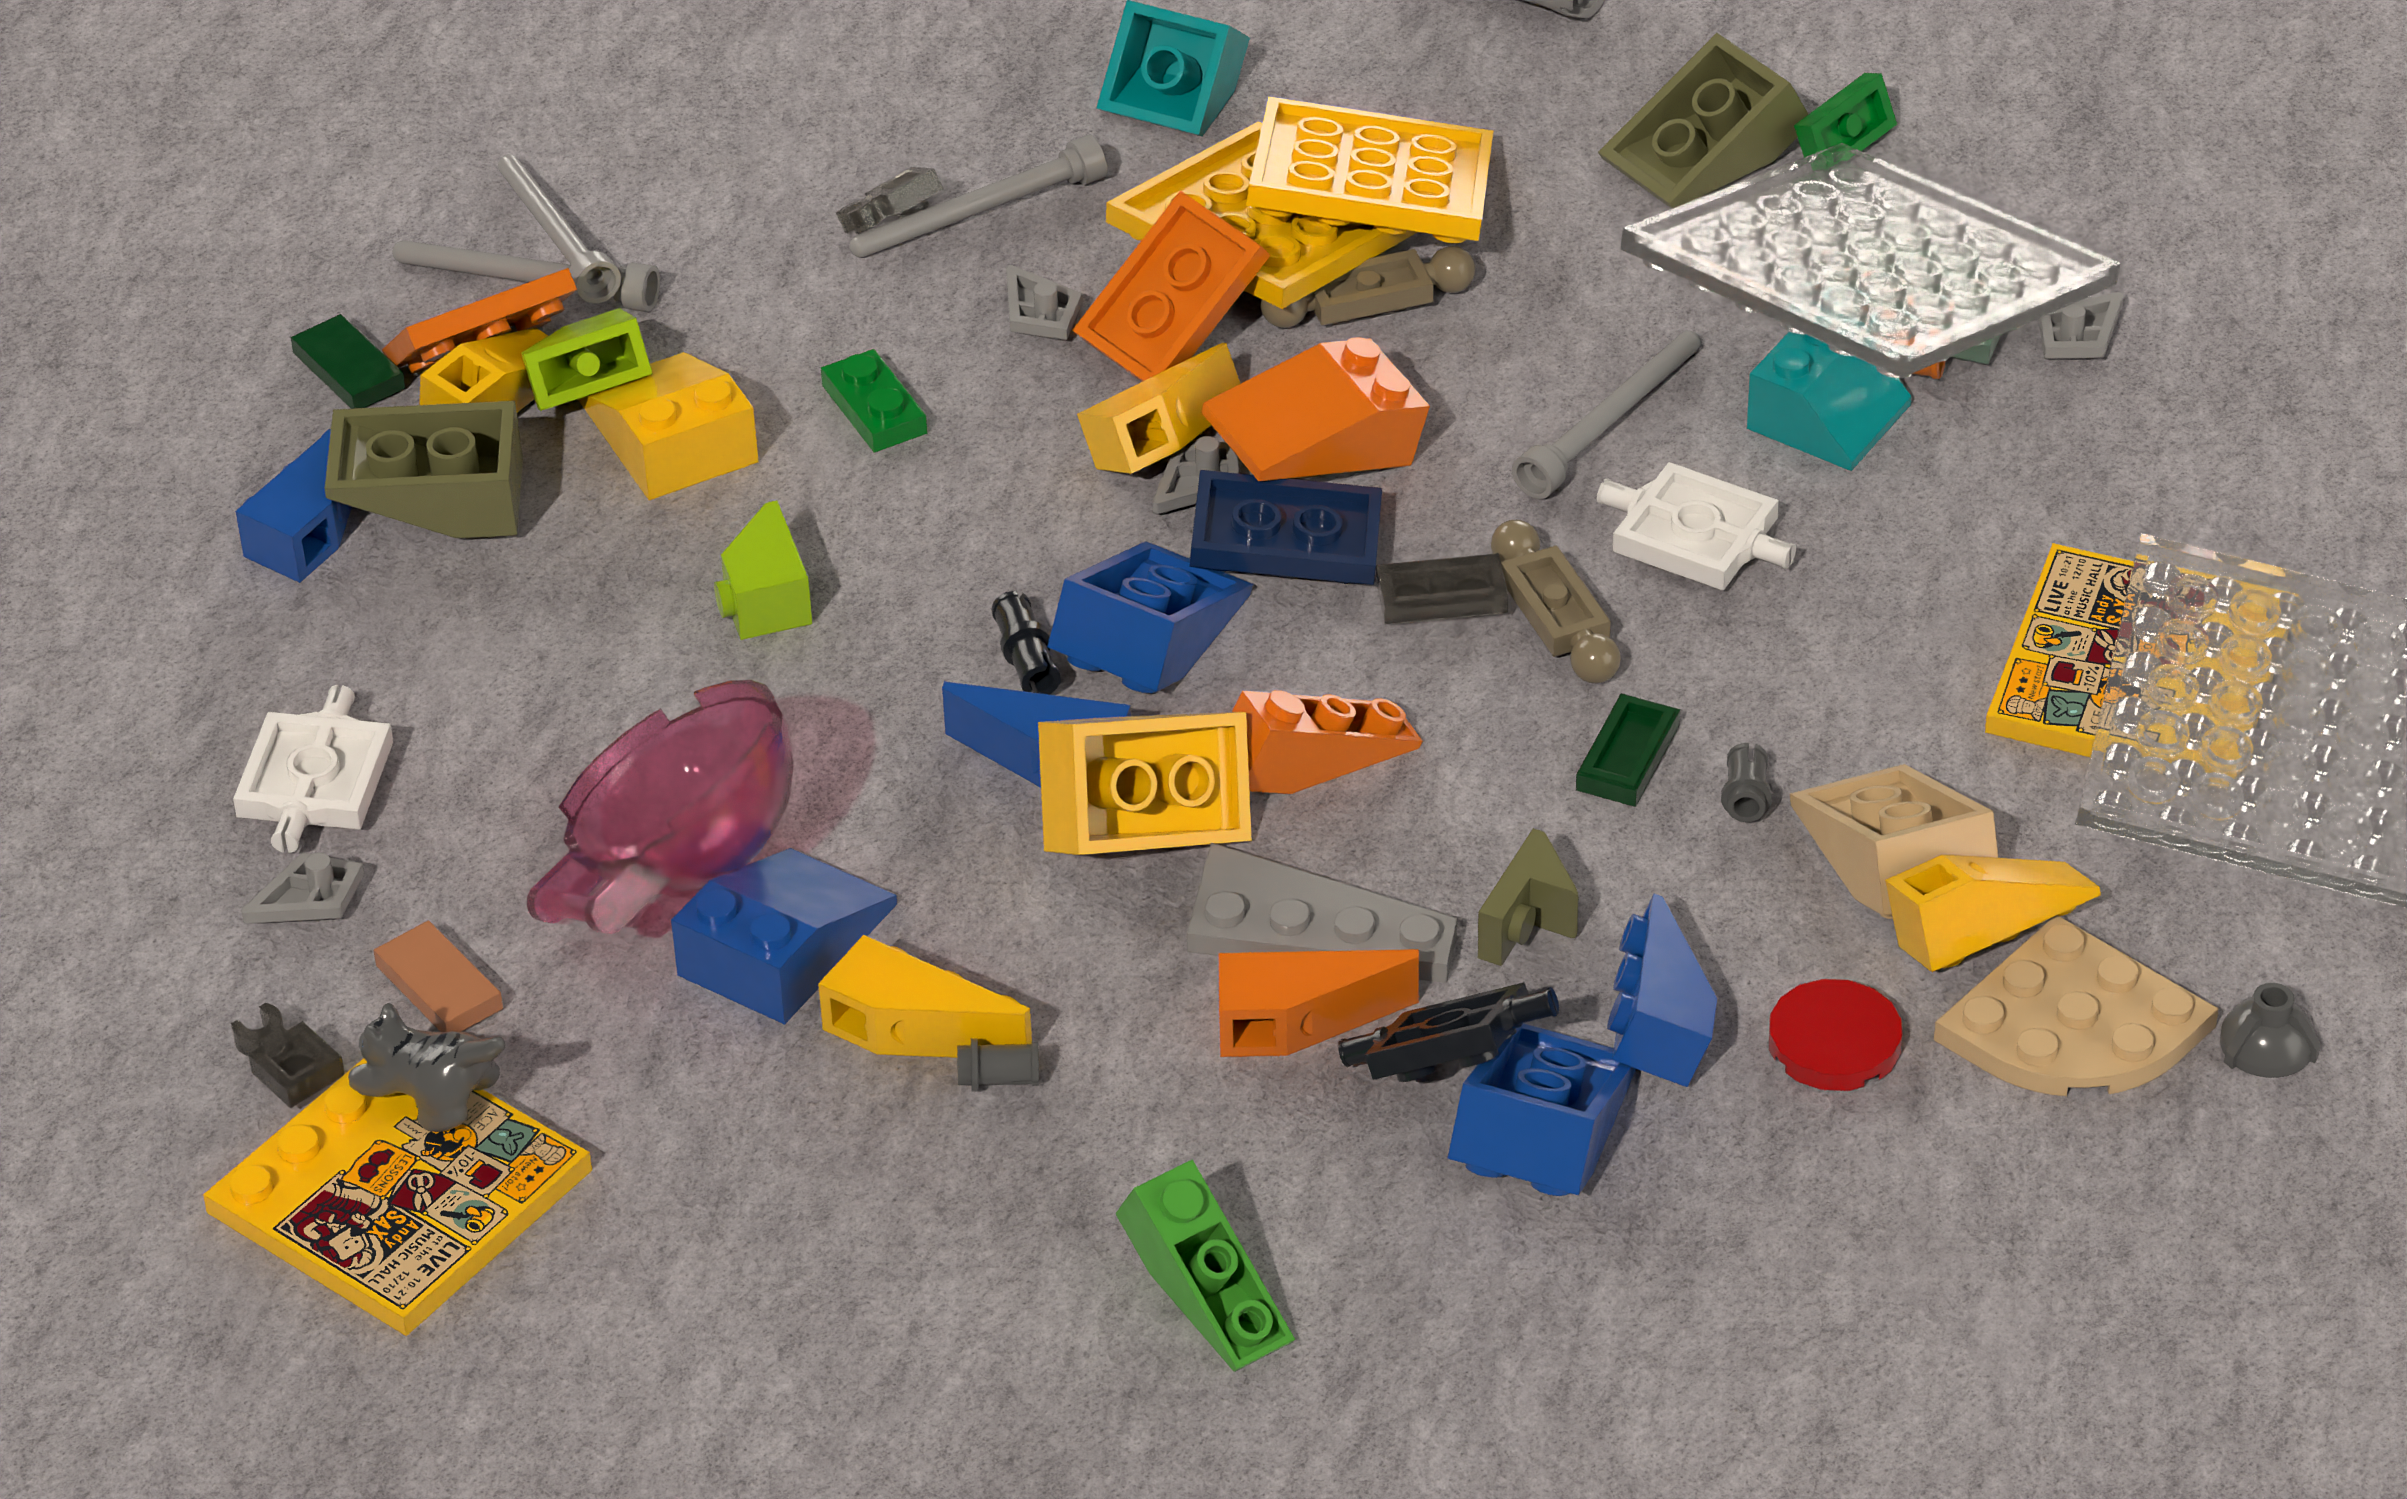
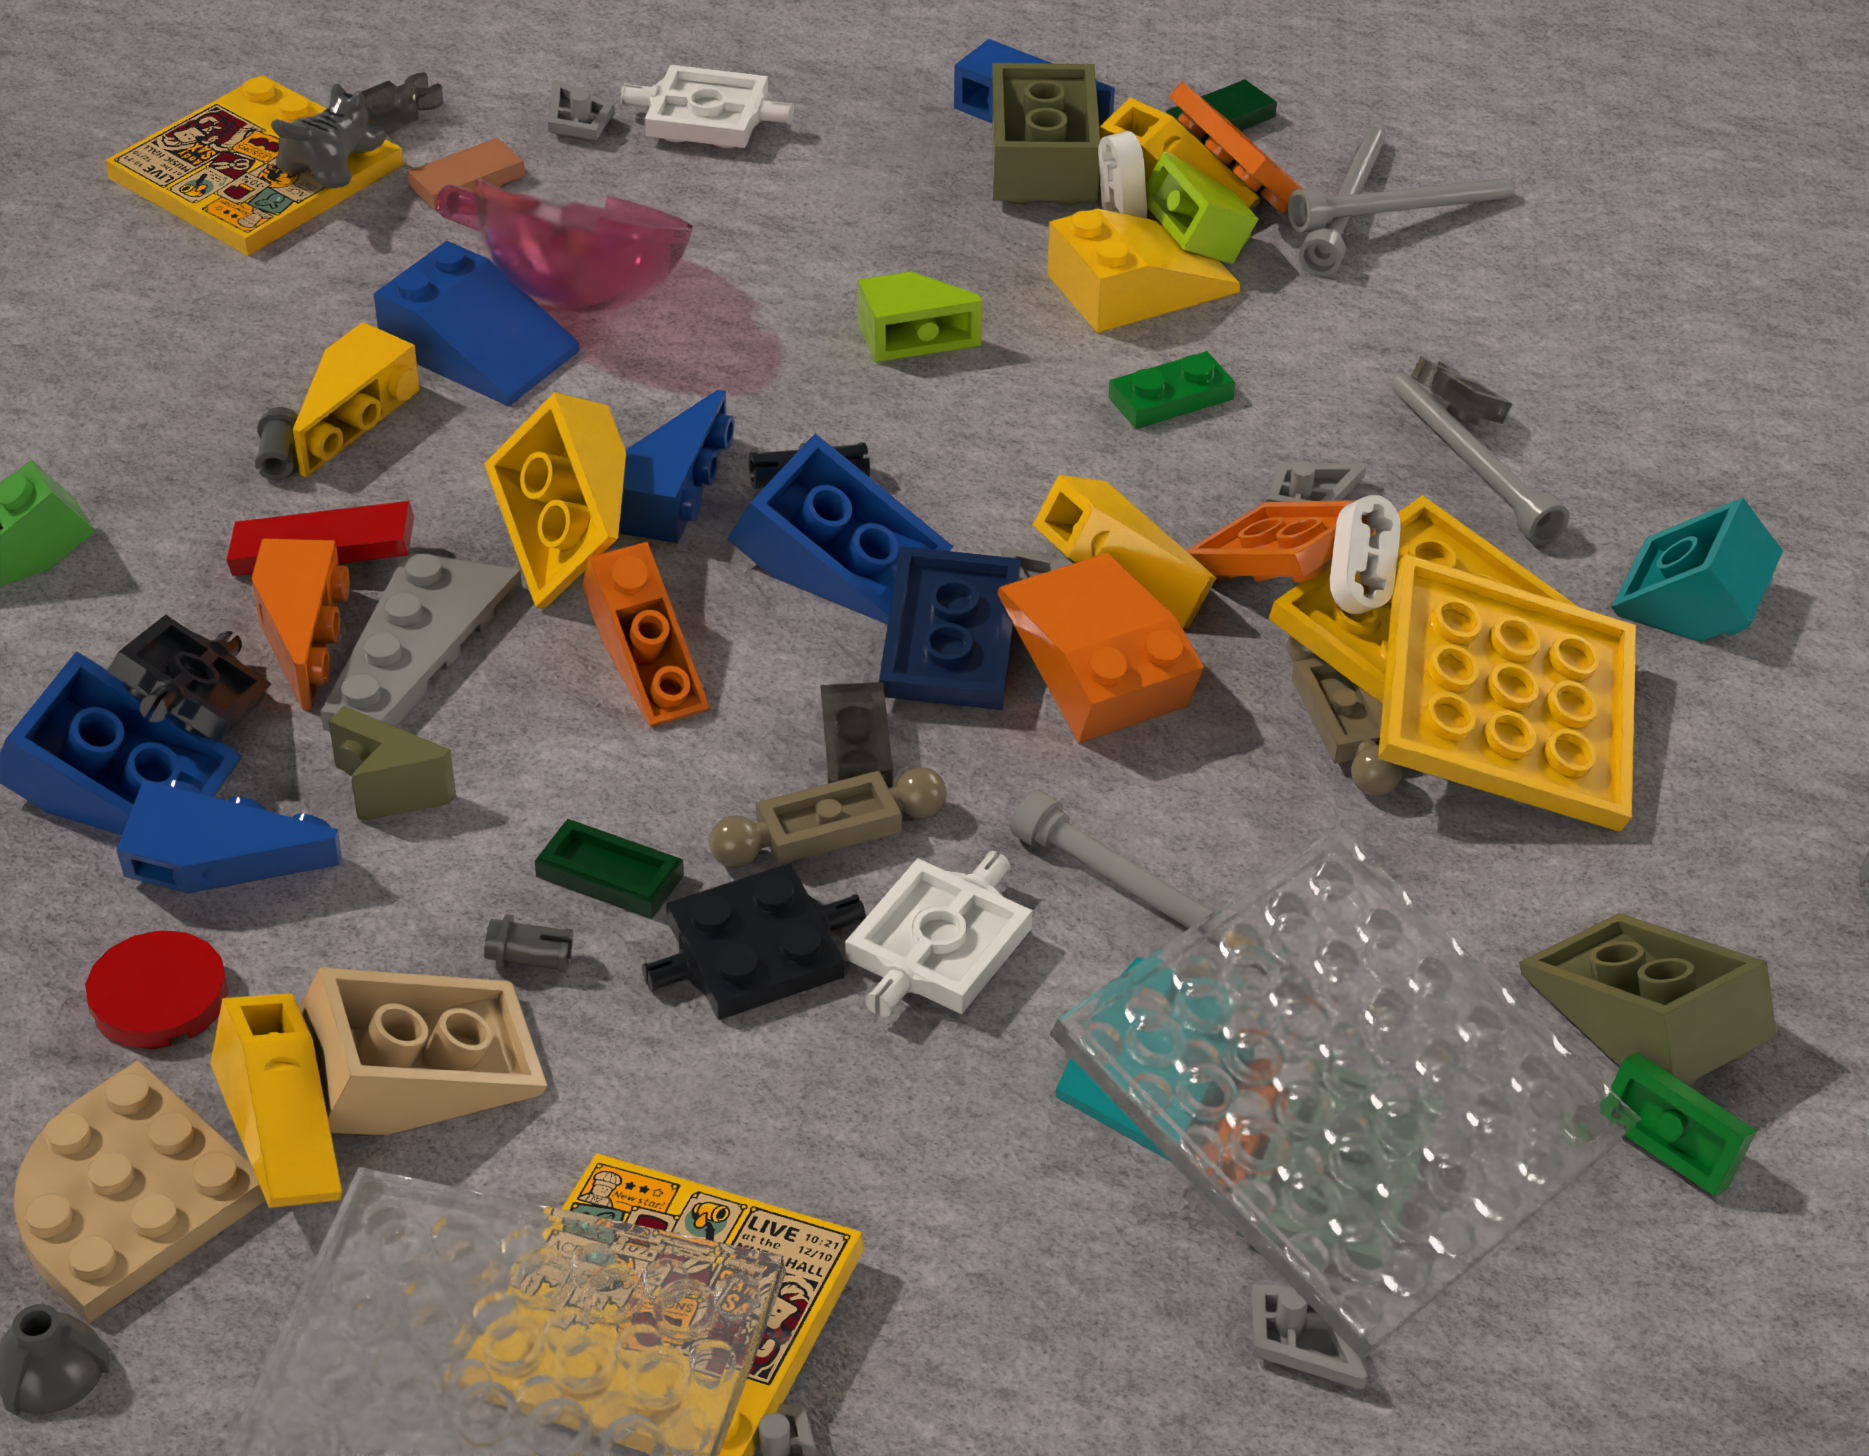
camera: 90 degrees right, 0 degrees up
none -> red tile [226,501,414,576]
none -> black plate [642,863,866,1020]
none -> white beam [1098,131,1147,219]
none -> white beam [1330,495,1401,615]

